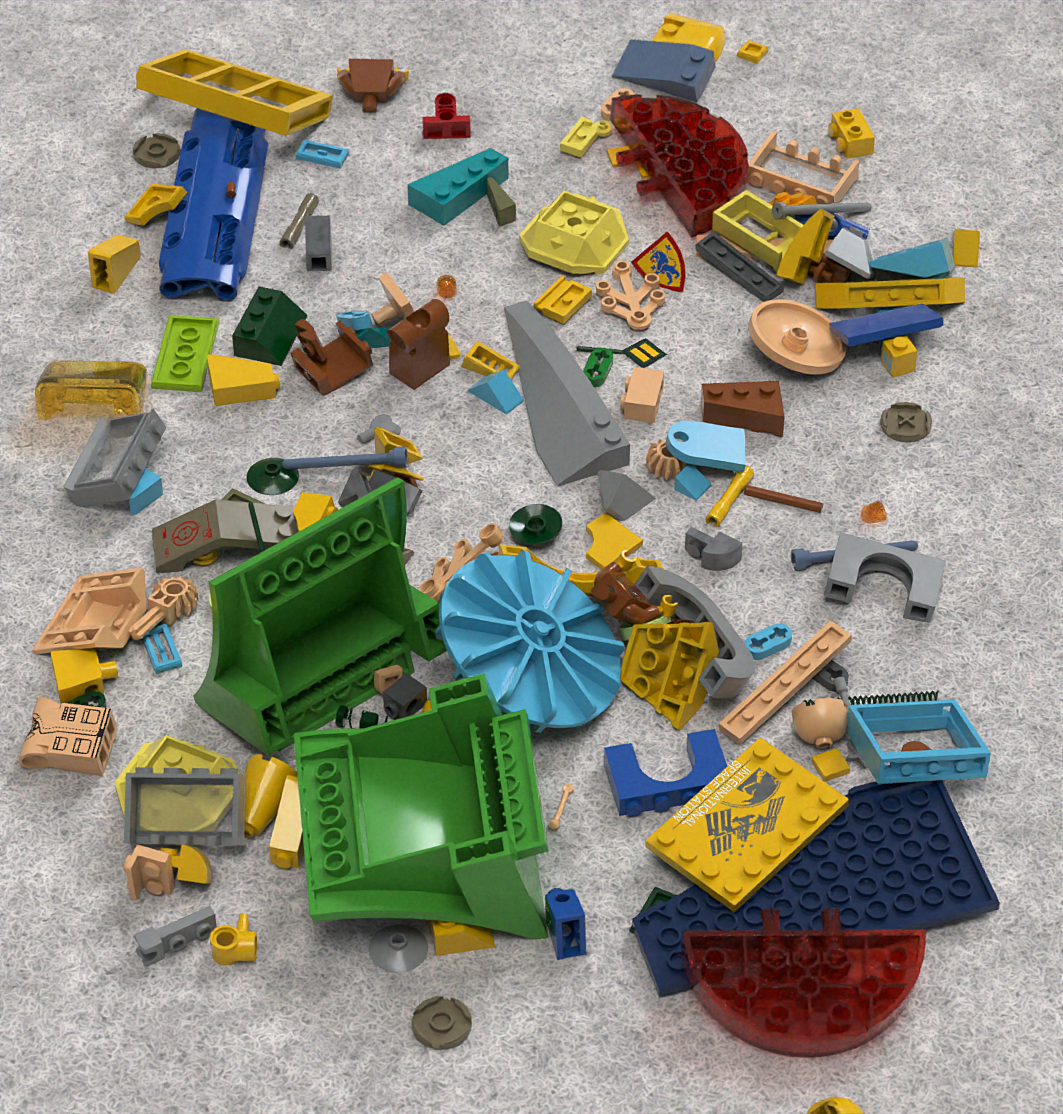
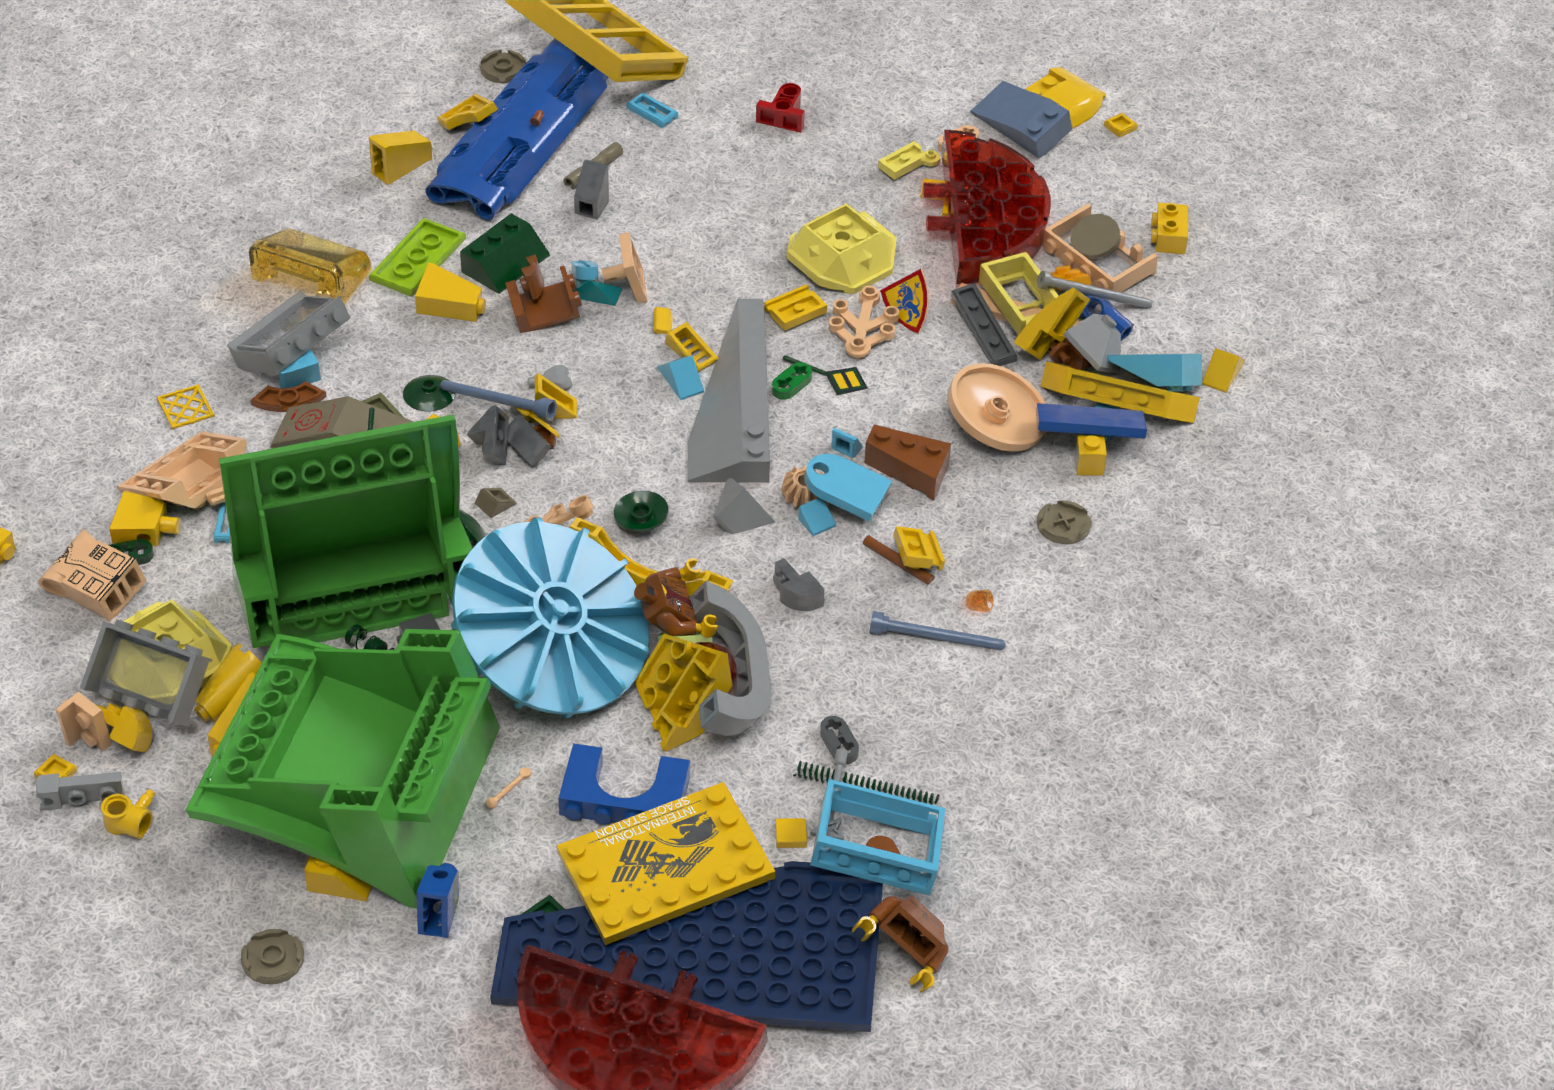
camera: 20 degrees right, 0 degrees up
dark orange torso [337,58,409,112] -> none
light grey dish [368,924,428,973] -> none
light nougat tile [374,665,403,695] -> none
dark orange piece [387,299,450,390] -> none
teal wedge [407,148,509,226] -> none
clear orange piece [436,274,457,298] -> none
olive slope [487,177,516,227] -> none
yellow tile [586,512,643,569] -> none
light nougat brick [620,367,664,423] -> none
yellow piece [705,466,754,527] -> none
light nougat plate [719,620,852,745] -> none
medium azure beam [745,624,792,660] -> none
light nougat cylinder [792,698,848,749] -> none
light grey arch [823,532,946,623] -> none
none -> yellow tile [33,753,77,778]
none -> yellow window [157,384,215,429]
none -> dark orange tile [250,381,327,412]
none -> medium azure slope [831,428,863,458]
none -> dark orange torso [852,896,949,993]
none -> yellow plate [893,526,945,570]
none -> dark tan tile [1070,214,1121,260]

